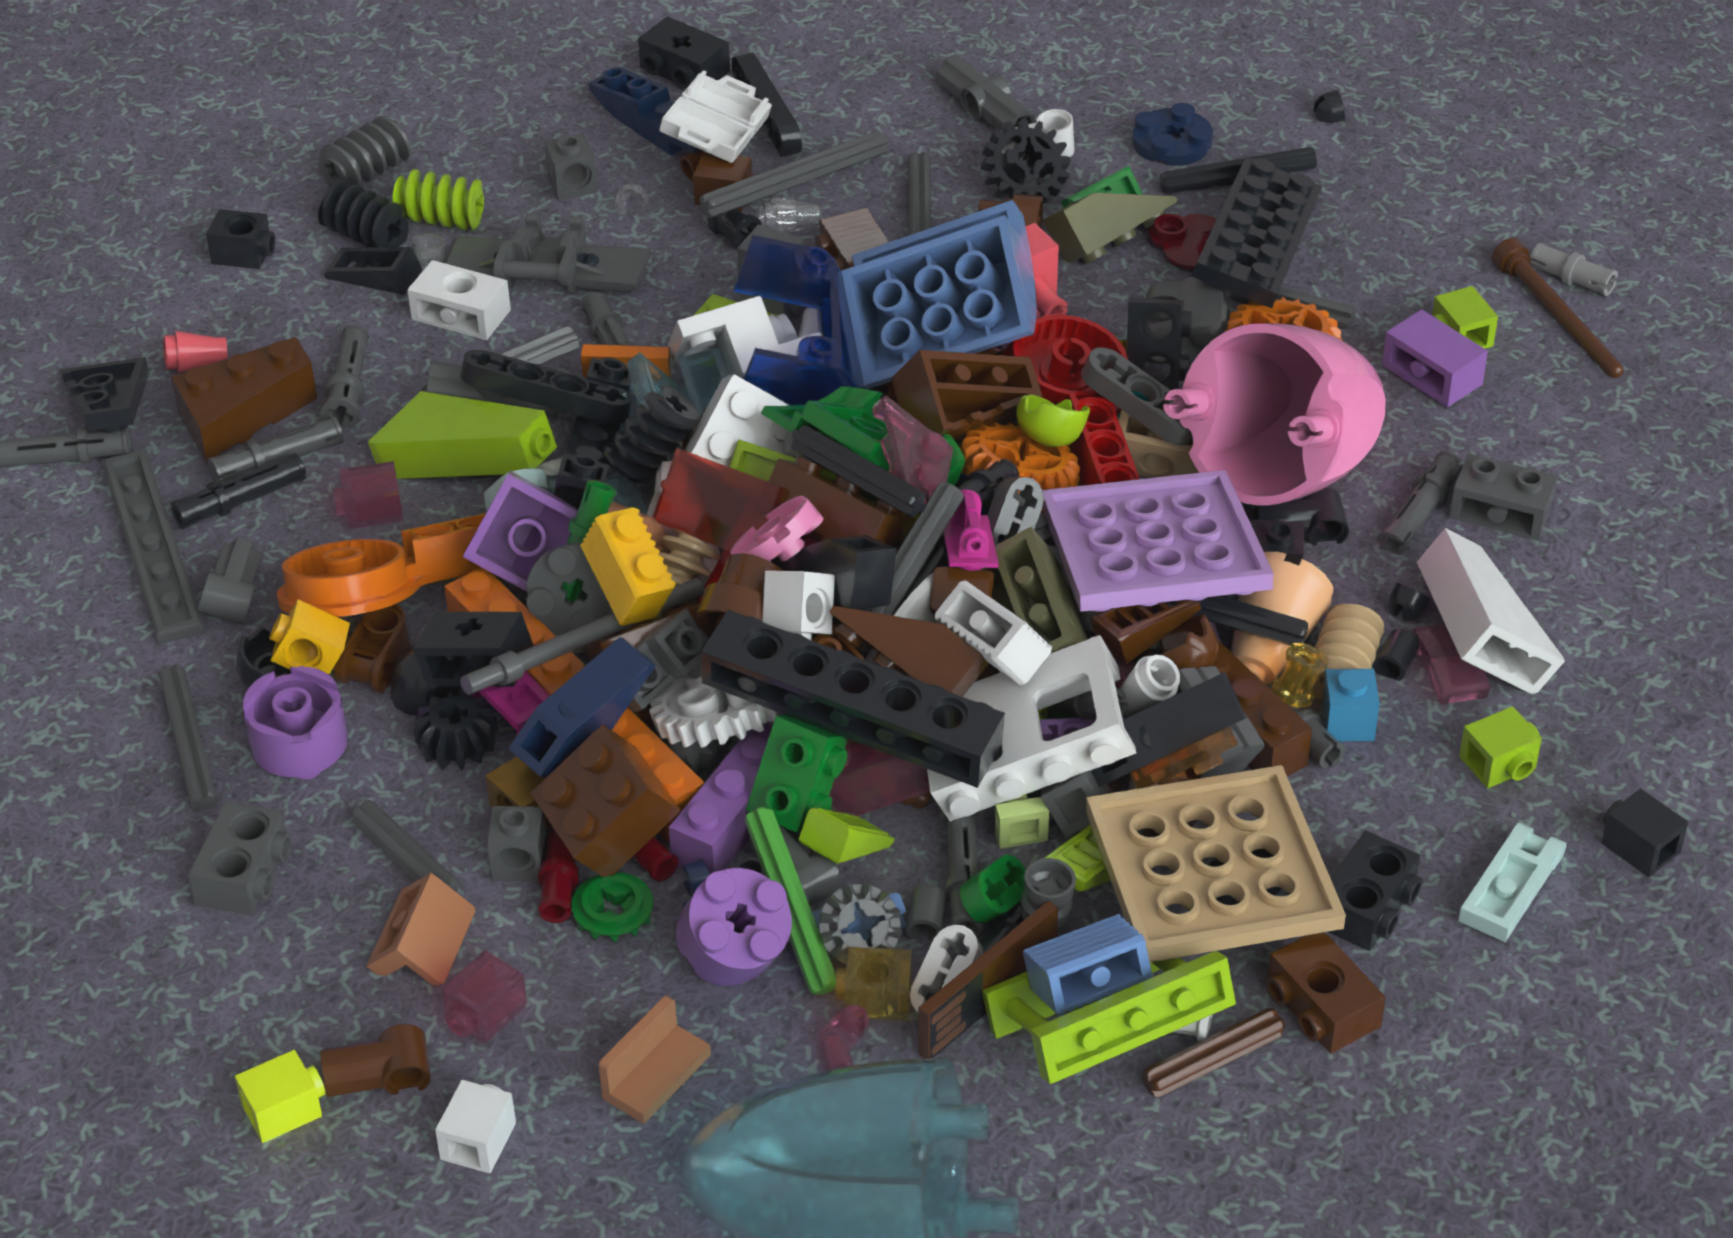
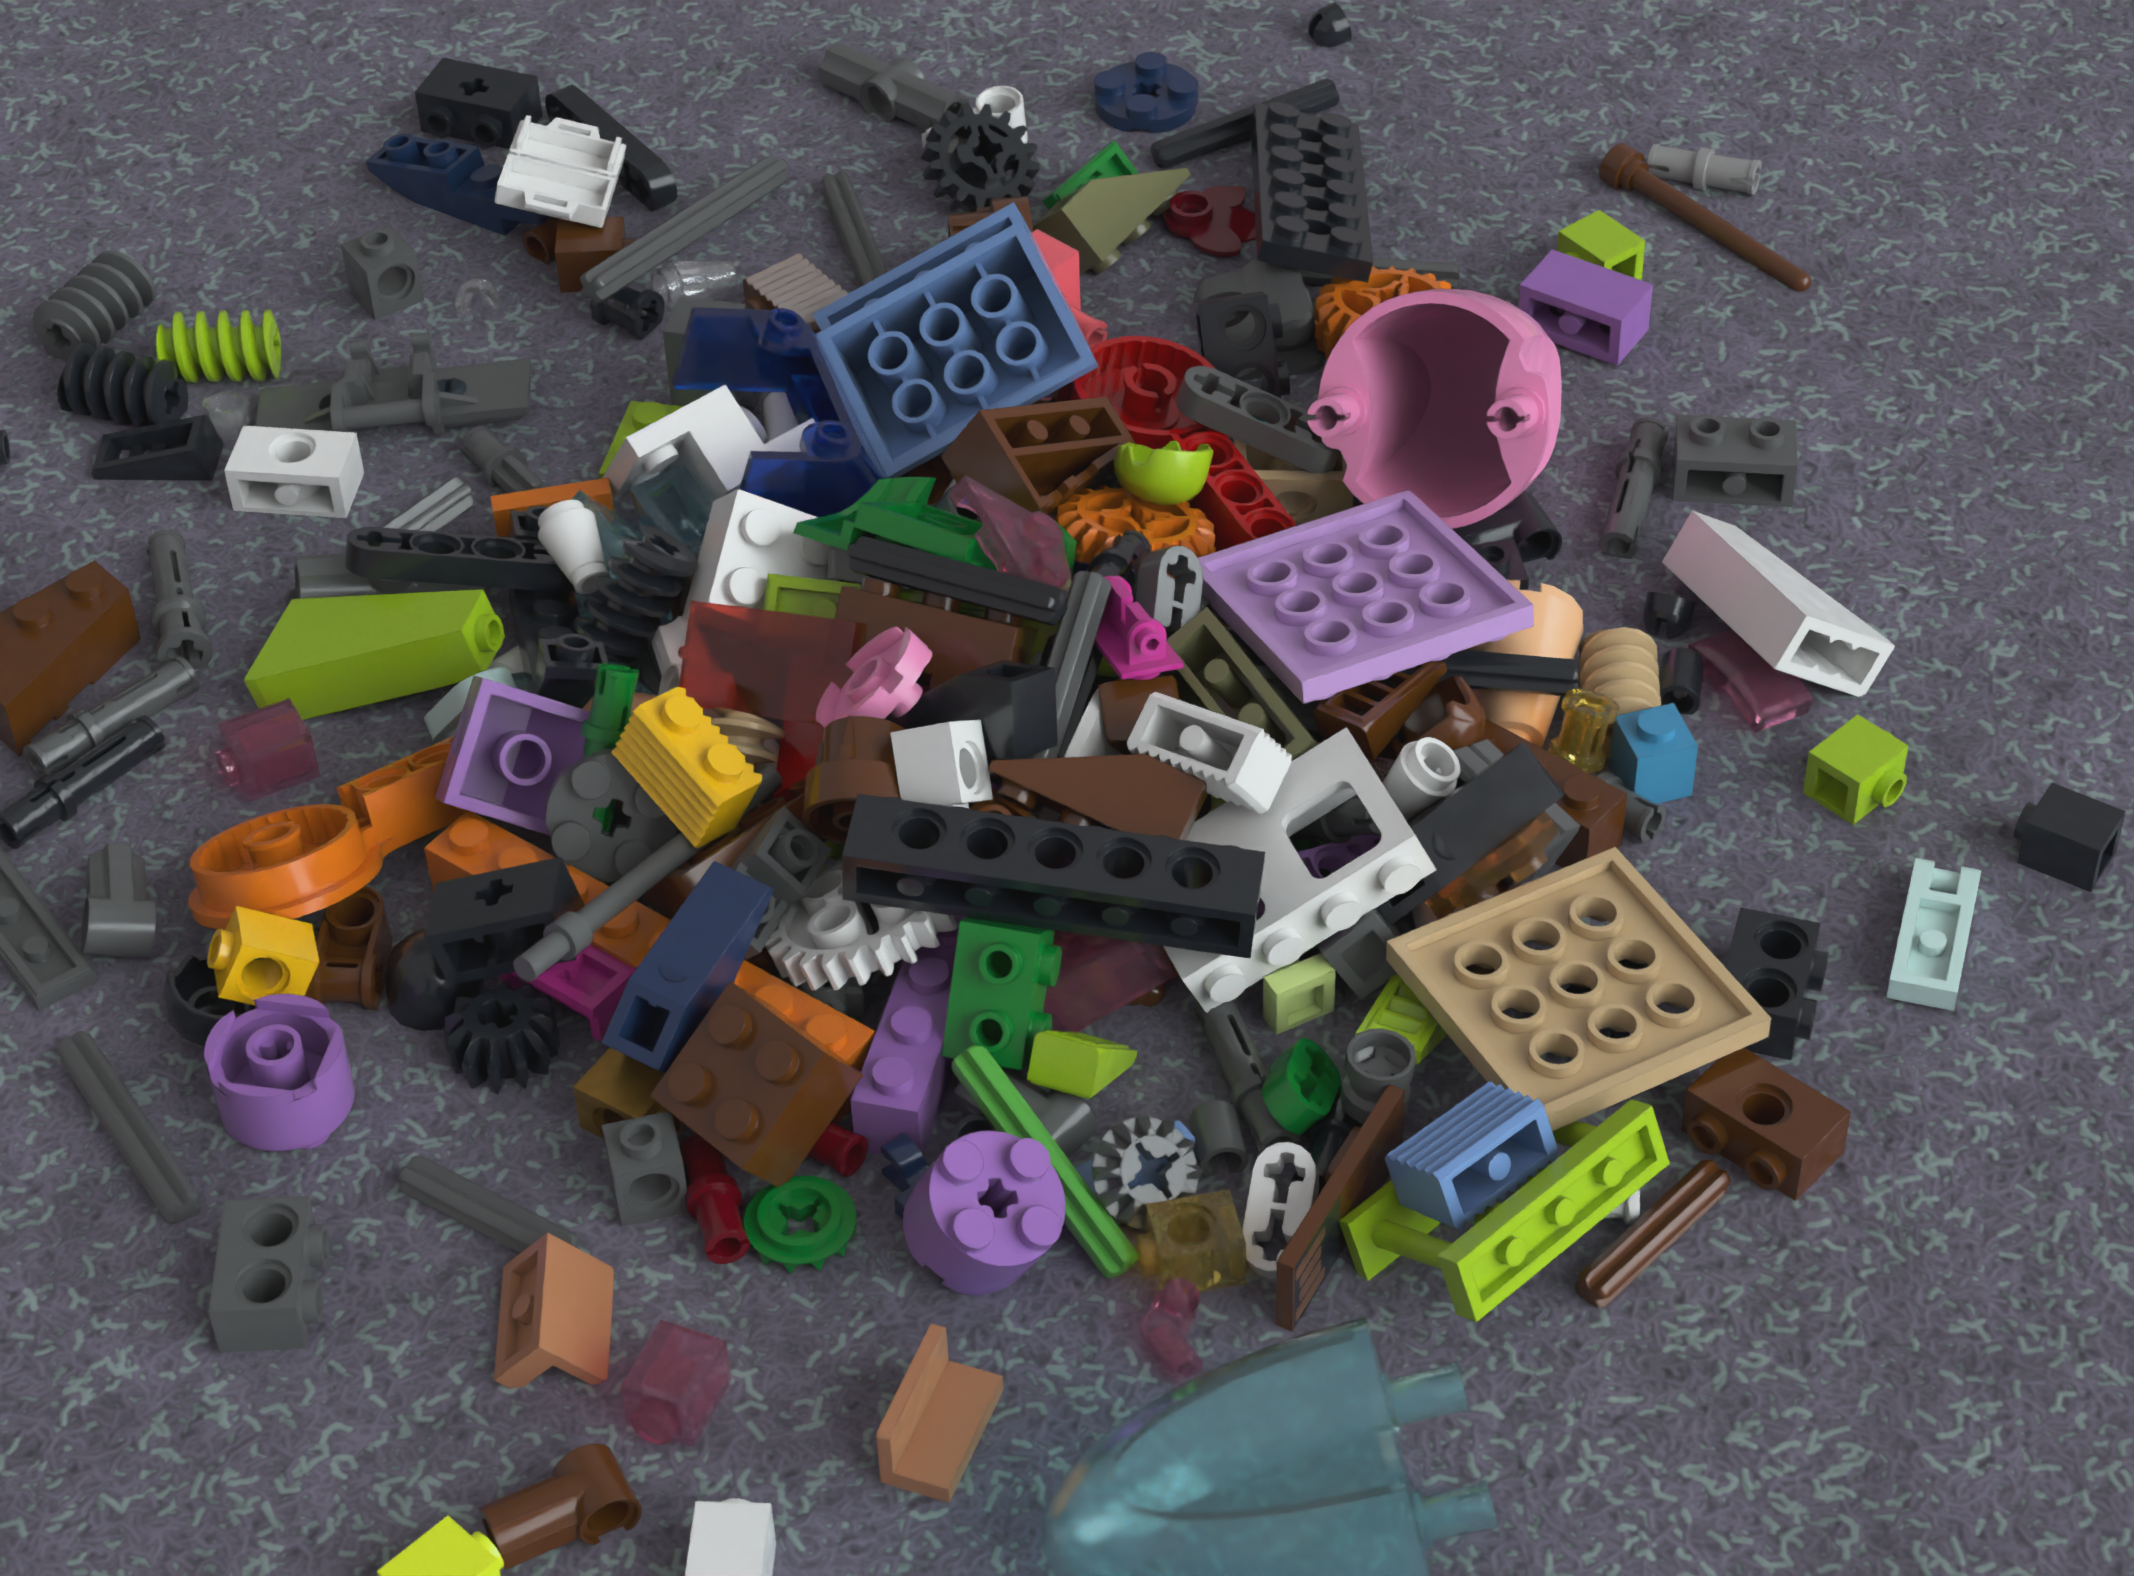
camera: 15 degrees left, 0 degrees up
none -> white cone [538,500,610,594]

